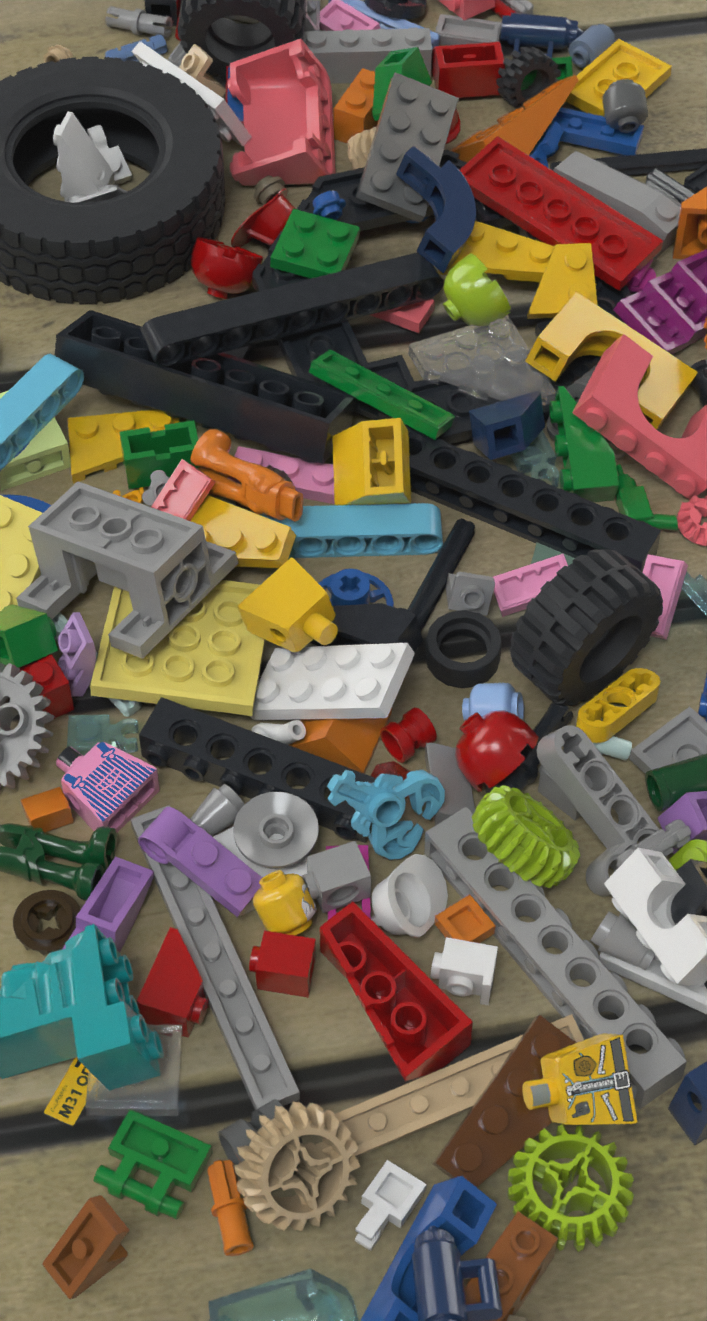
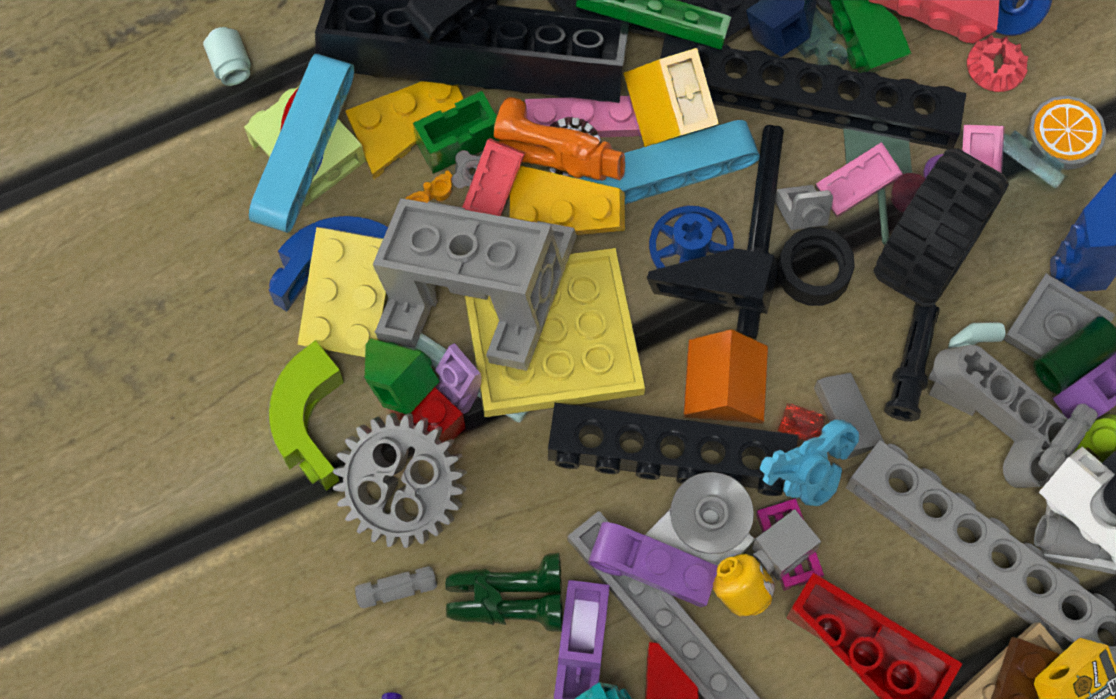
camera: 15 degrees left, 15 degrees up
dark brown gear [13,890,81,956] -> none
orange slope [21,787,74,832] -> none
bright pink torso [56,742,160,833] -> none
clear light blue plate [67,715,139,755] -> none
light grey cone [190,784,244,837] -> none
yellow torso [237,557,338,652] -> none
red brick [249,930,316,998] -> none
white plate [250,643,415,720] -> none
white arm [252,720,306,745] -> none
white piece [371,854,448,938] -> none
red wheel [380,707,437,763] -> none
white brick [430,937,498,1005] -> none
orange plate [435,894,496,943] -> none
red cylinder [455,710,539,792] -> none
light blue head [462,683,524,721] -> none
lime gear [471,785,581,888] -> none
yellow beam [576,668,660,743] -> none
green piece [616,464,678,531] -> none

